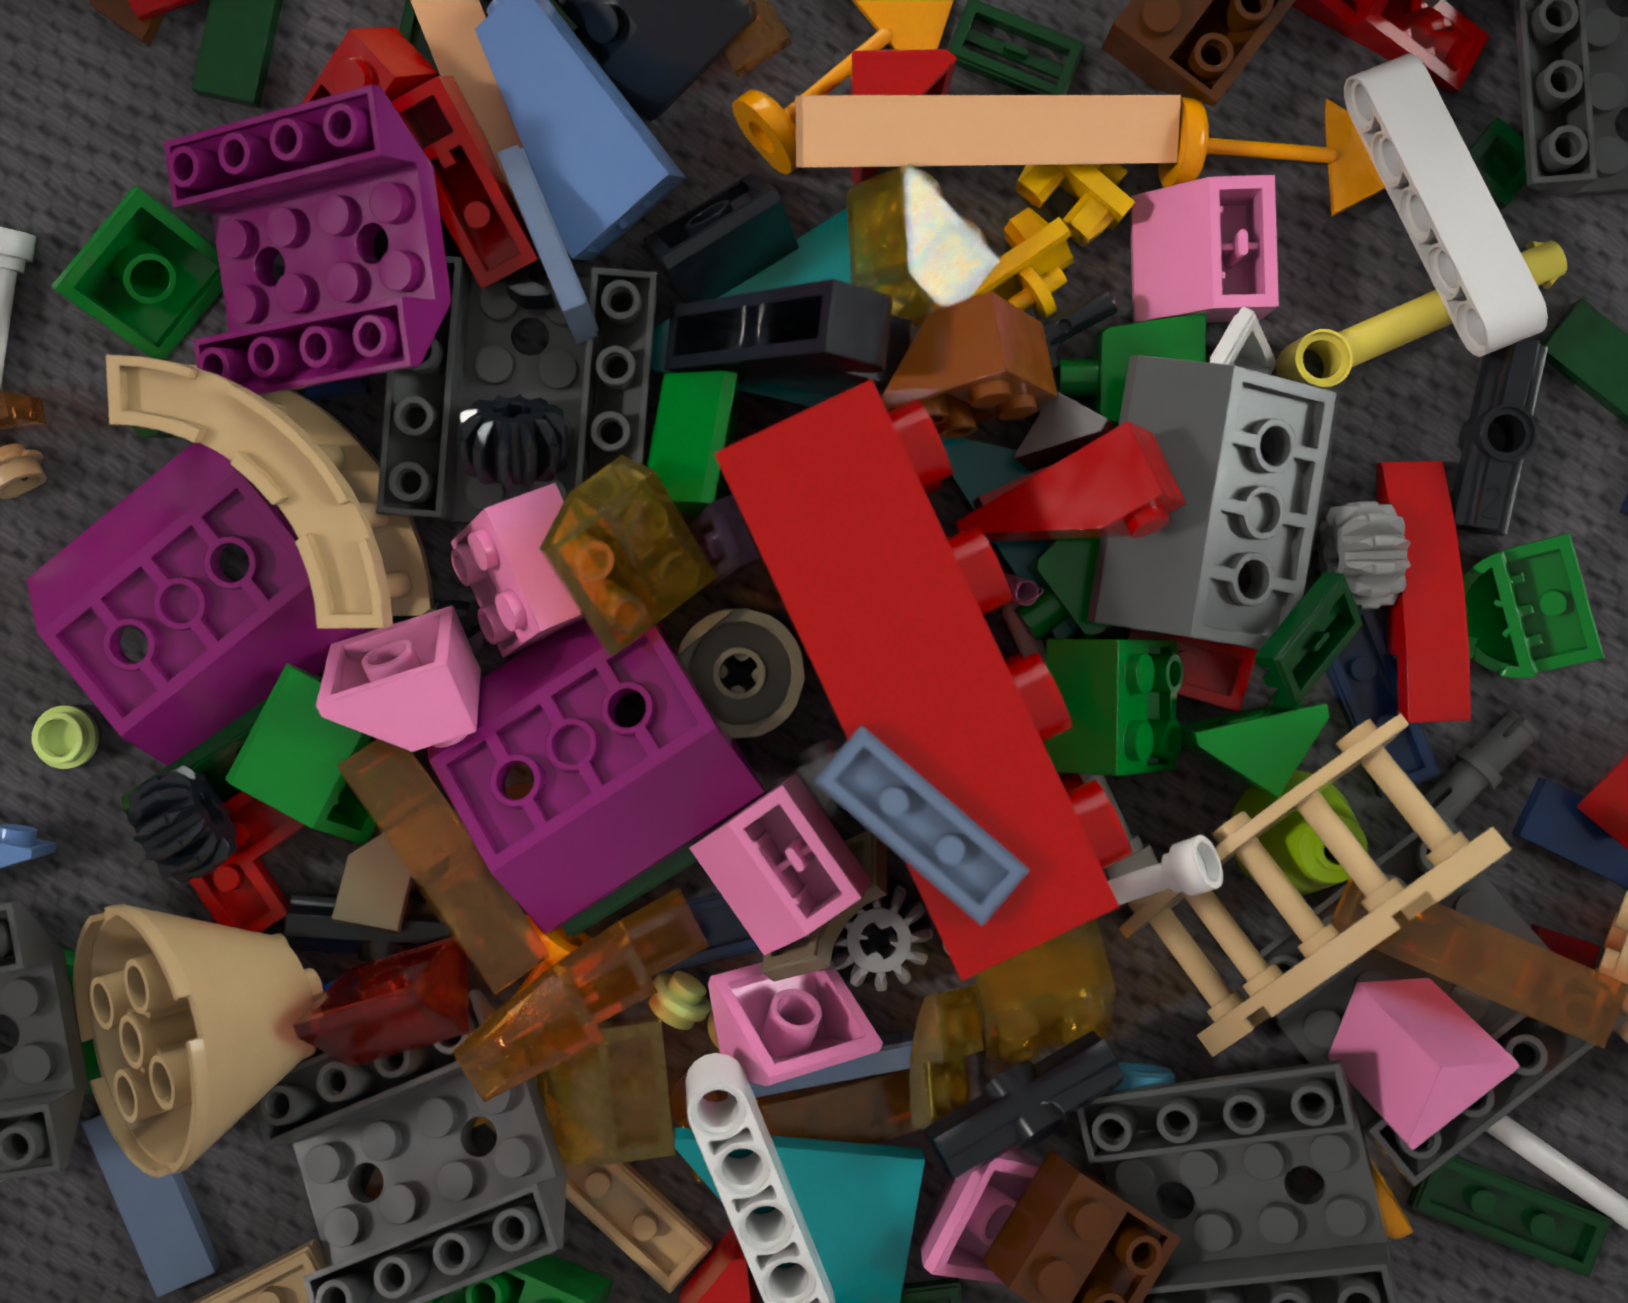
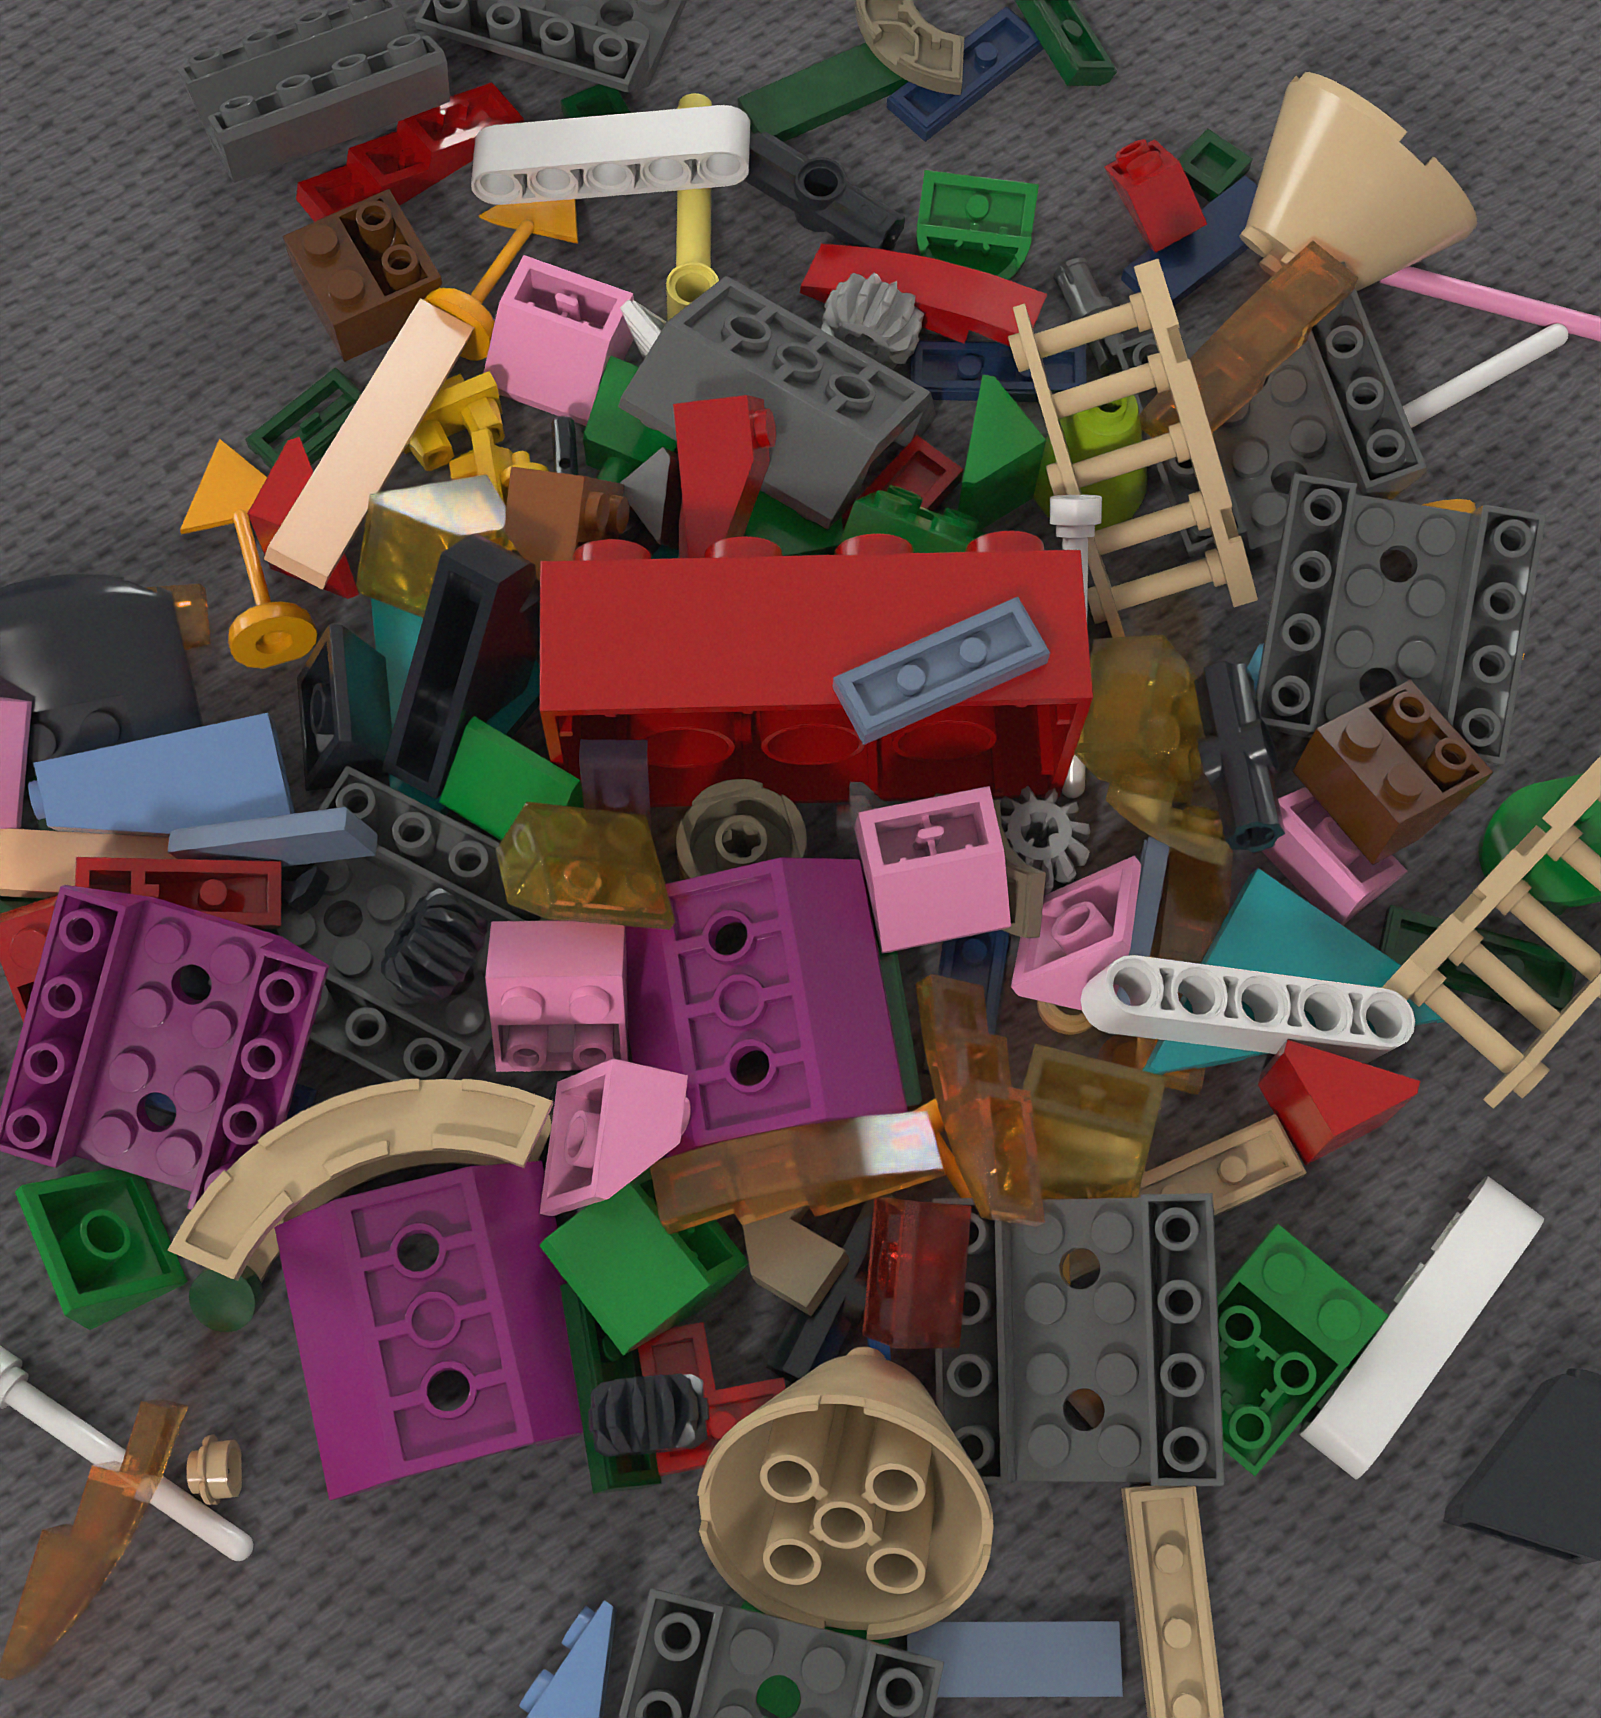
camera: 75 degrees left, 20 degrees down
yellowish green plate [31,705,99,769] -> none
yellowish green plate [649,971,711,1030] -> none
dark green tile [1254,572,1363,710] -> none
bright pink slope [1327,978,1520,1151] -> none
dark green tile [1406,1155,1612,1278] -> none

